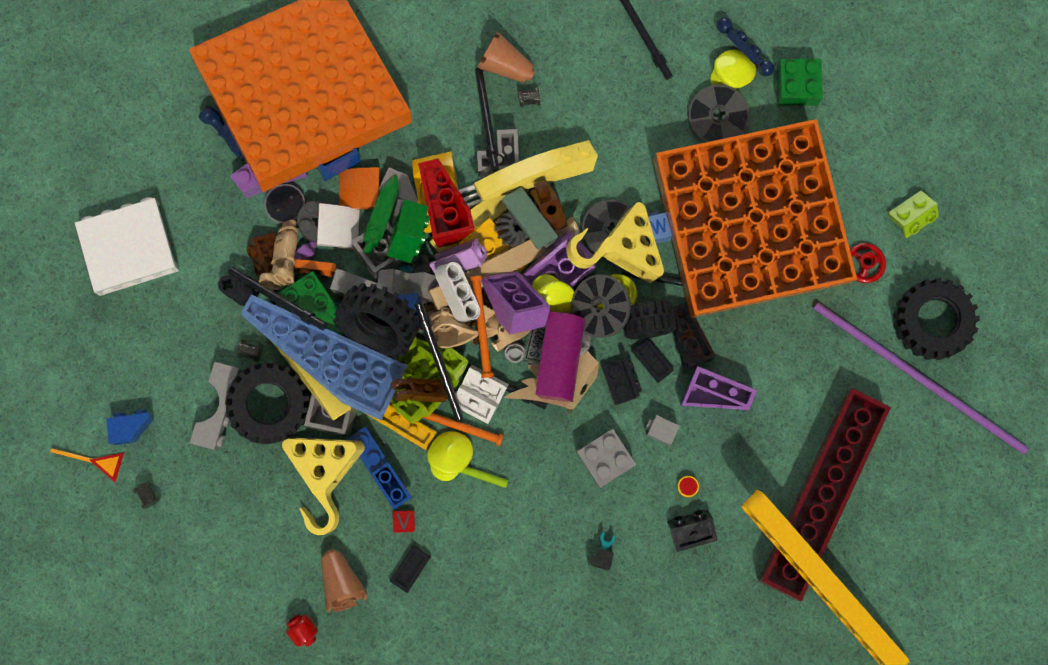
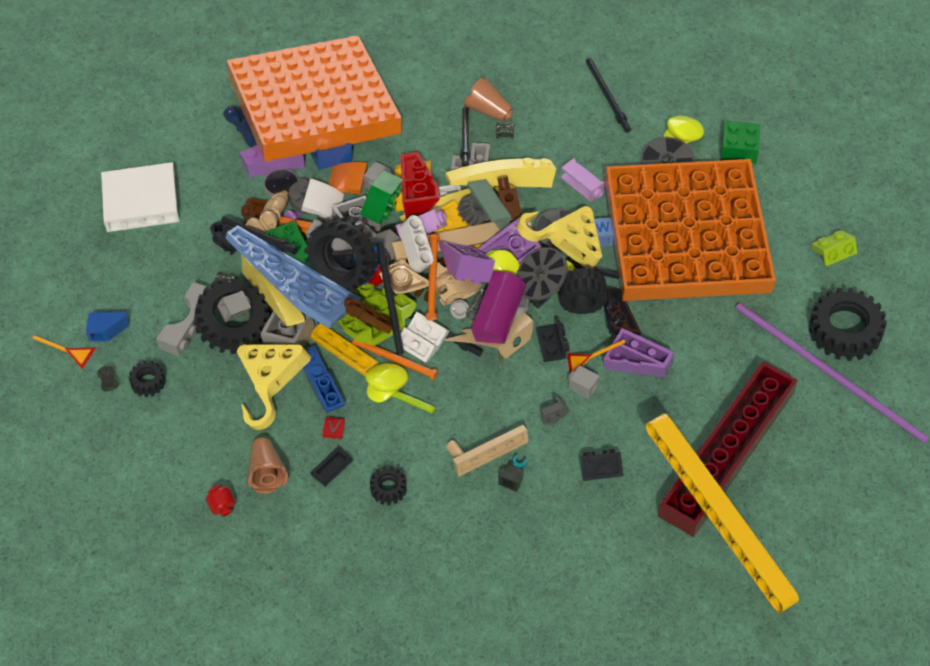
camera: 10 degrees right, 25 degrees down
green piece [363,175,399,254] -> none
light grey brick [576,429,636,489] -> none
black tile [631,338,674,384] -> none
red tile [677,476,699,497] -> none
dark blue plate [717,17,774,77] -> none
red piece [850,243,886,283] -> none
none -> black tyre [129,361,166,397]
none -> light grey brick [217,291,251,322]
none -> black tyre [370,466,407,505]
none -> tan piece [446,425,528,477]
none -> dark grey plate [541,394,569,425]
none -> lavender window [561,158,604,202]
none -> light orange piece [567,340,625,375]

